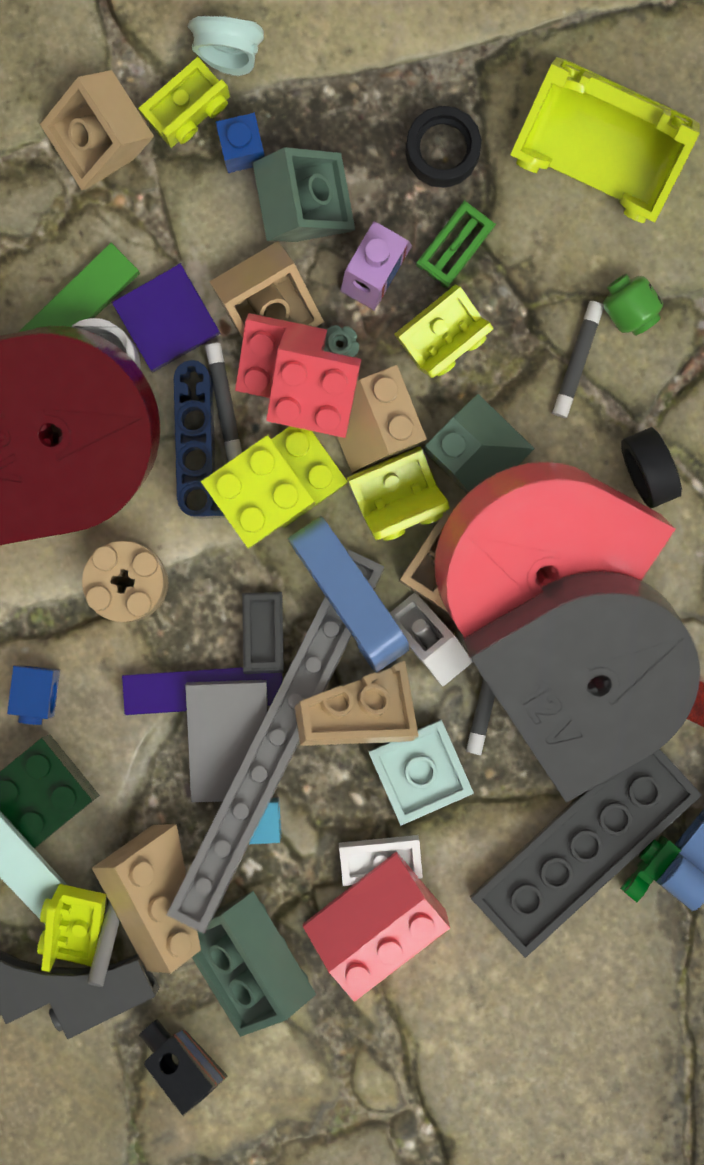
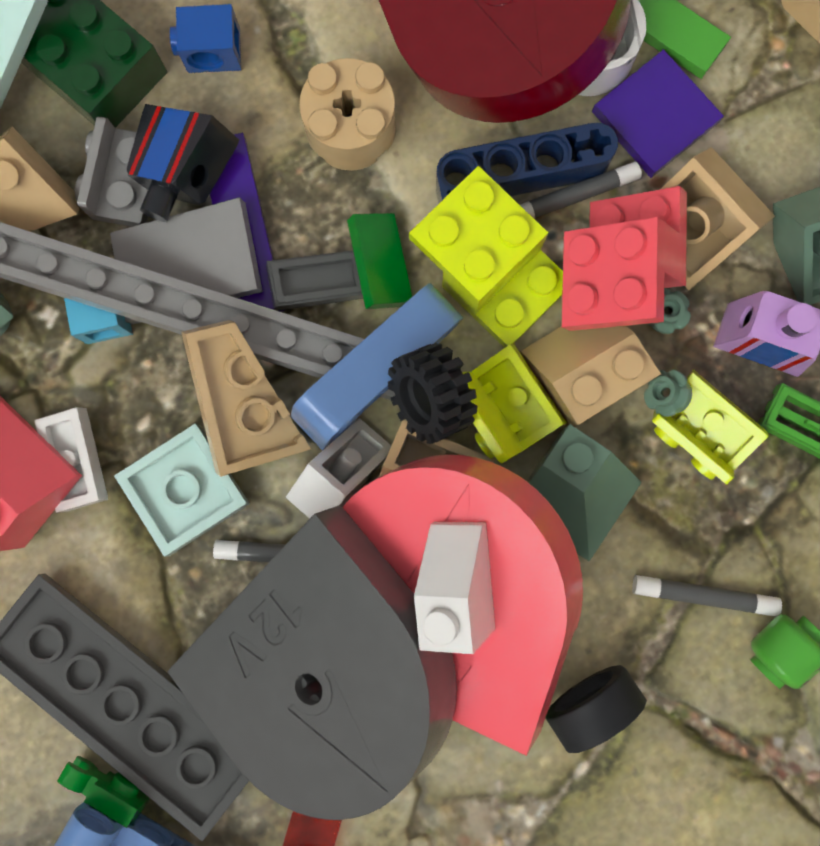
camera: 90 degrees right, 5 degrees down
none -> light grey bracket [75,116,148,227]
none -> black torso [126,104,239,222]
none -> green tile [347,213,412,309]
none -> black tyre [388,343,478,444]
none -> white slope [414,522,495,654]
none -> sand green plate [644,370,692,417]

